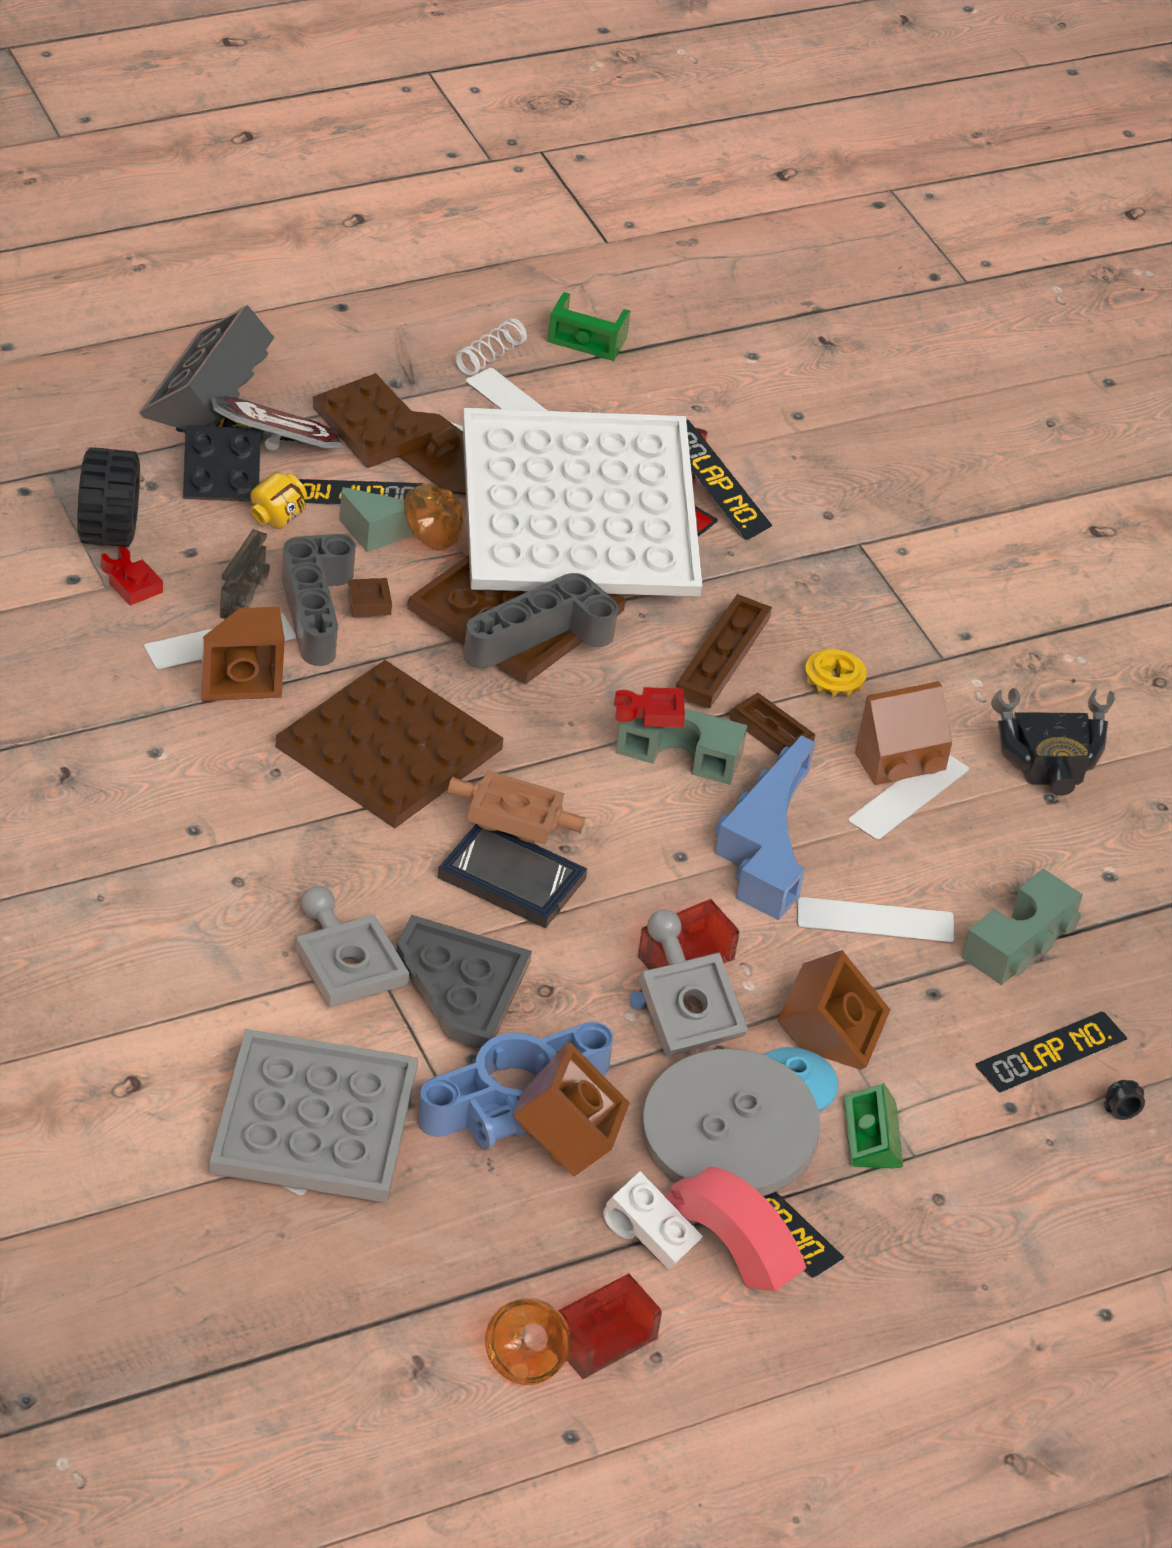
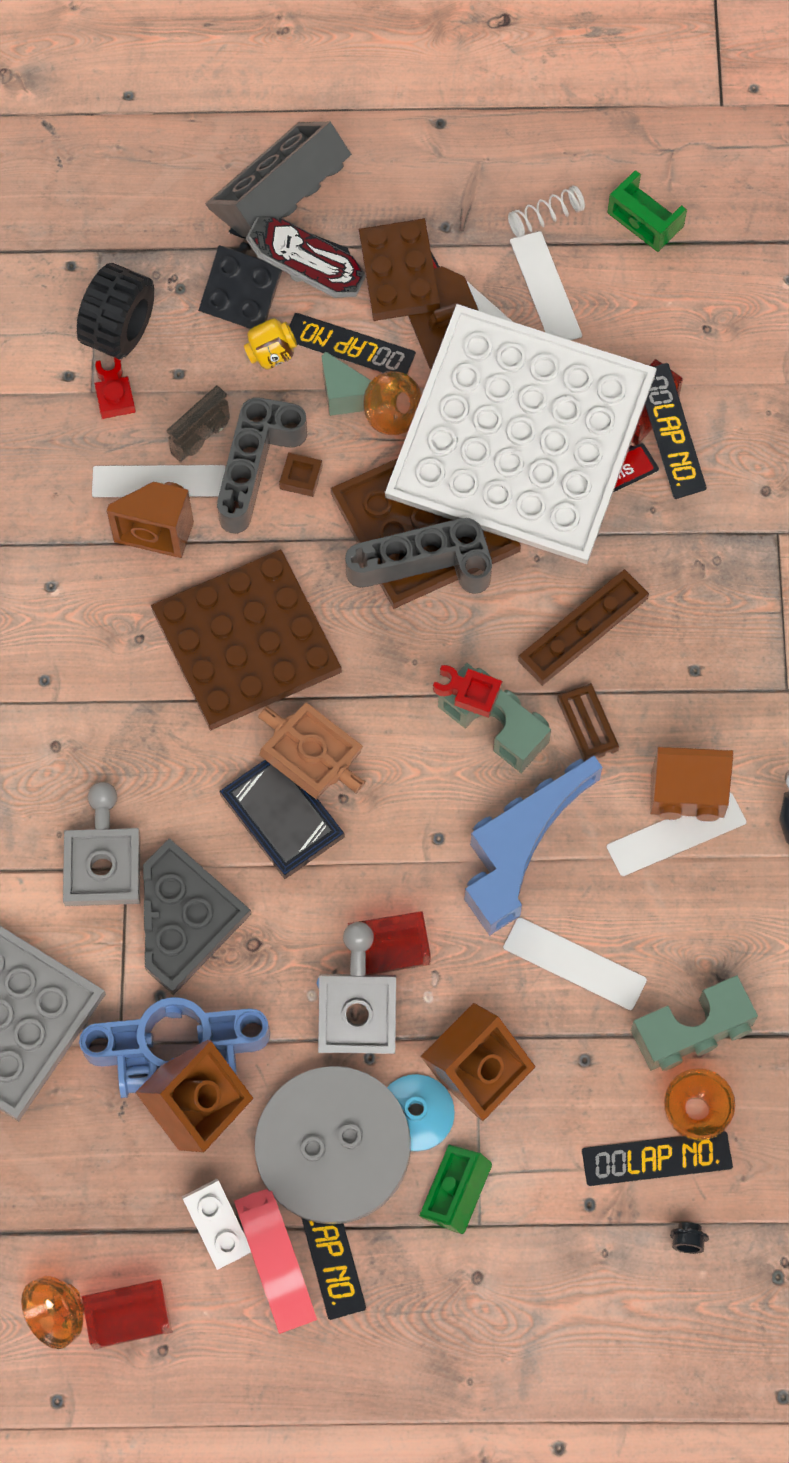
camera: 30 degrees right, 25 degrees up
yellow gear [804,649,867,697] -> none
none -> clear orange piece [664,1068,735,1140]

